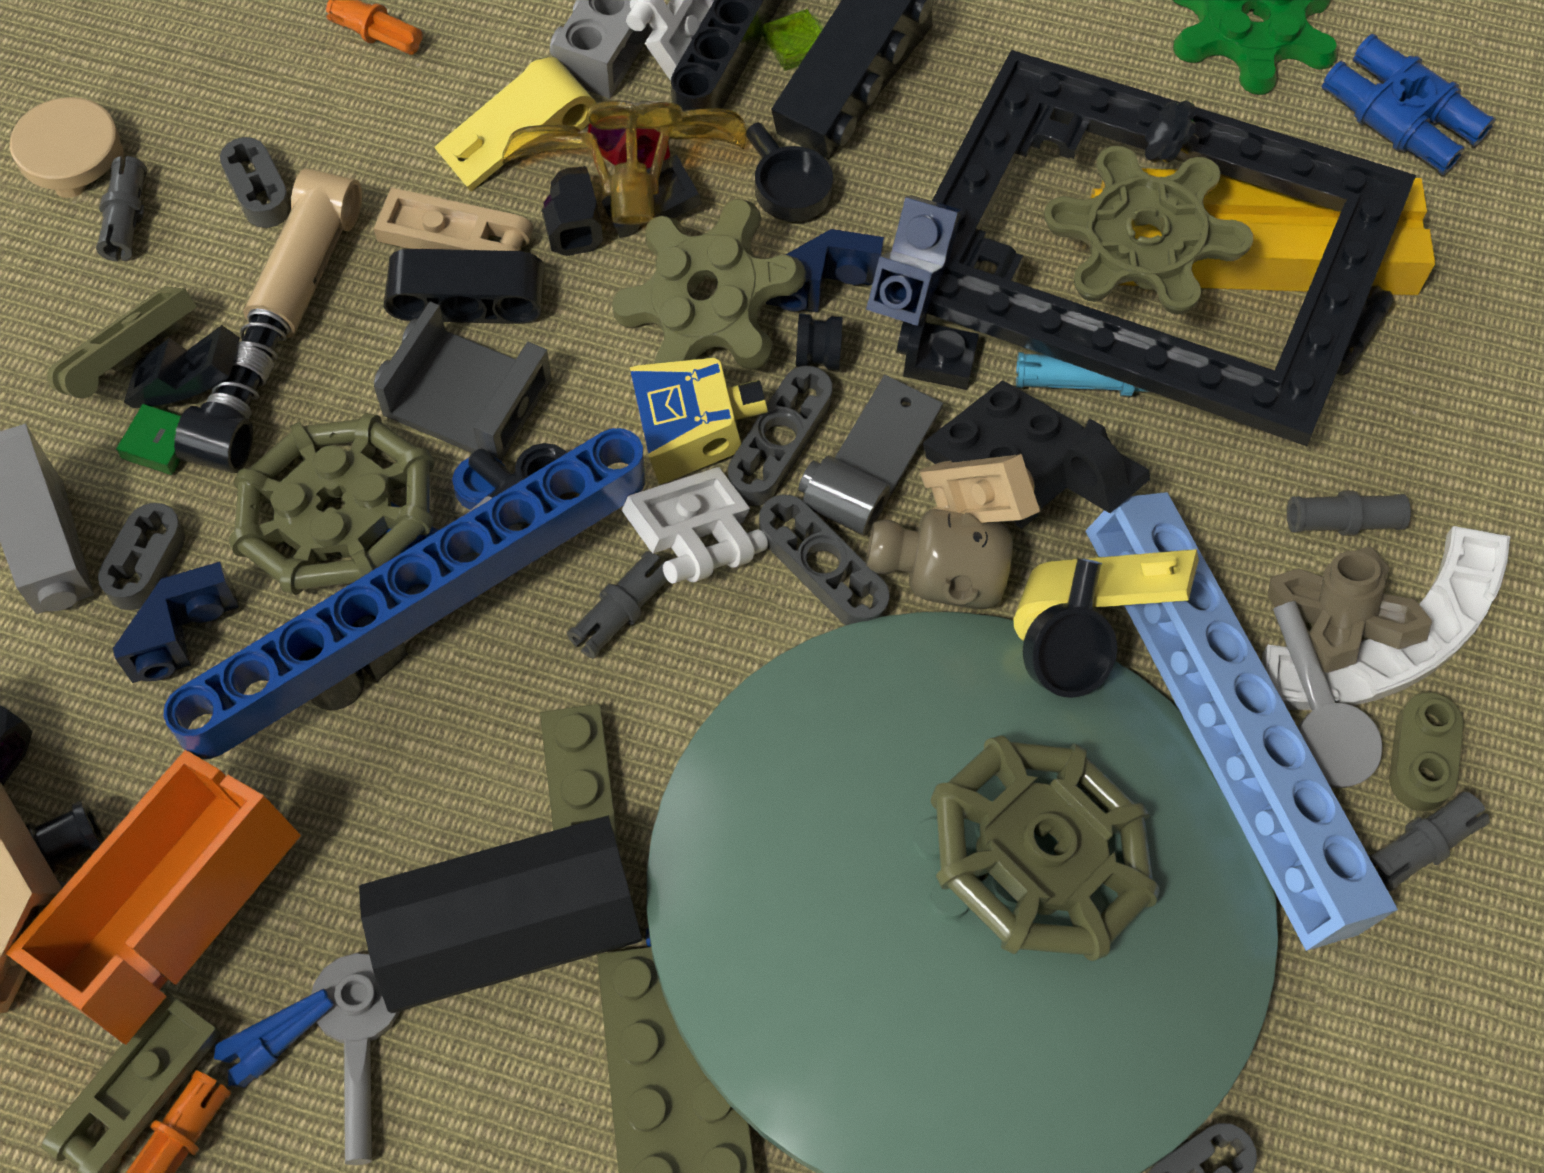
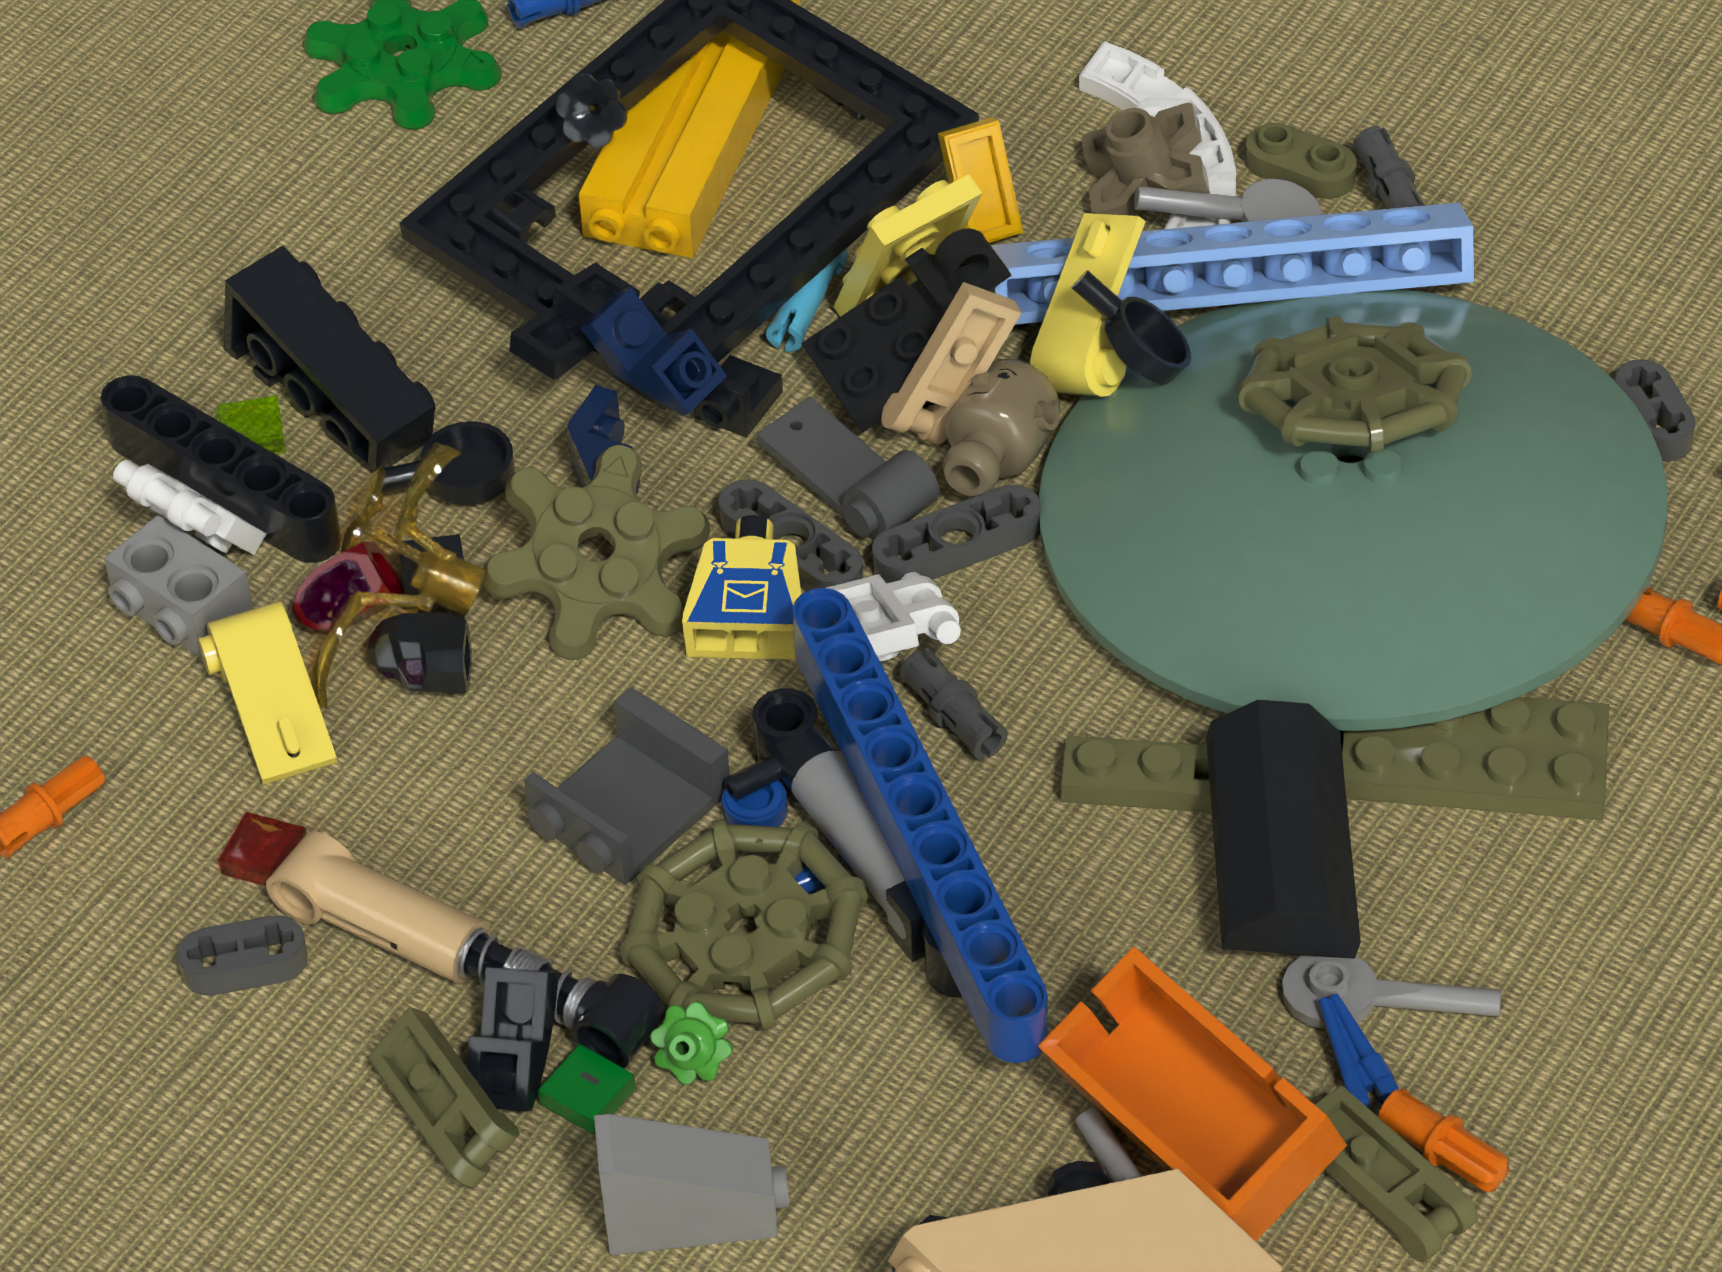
camera: 70 degrees left, 15 degrees down
tan tile [10,97,124,198] -> none
dark grey pin [96,156,147,261] -> none
dark grey beam [98,503,186,610] -> none
dark blue slope [113,562,239,683] -> none
tan plate [373,187,534,251] -> none
black beam [383,249,545,324] -> none
black wheel [795,313,843,371] -> none
olive plate [1044,146,1253,315] -> none
dark grey pin [1287,490,1411,536] -> none
none -> clear red tile [218,812,307,886]
none -> black slope [509,262,640,380]
none -> bright green plant [650,1001,733,1085]
none -> light yellow plate [833,174,982,317]
none -> yellow tile [938,117,1024,243]

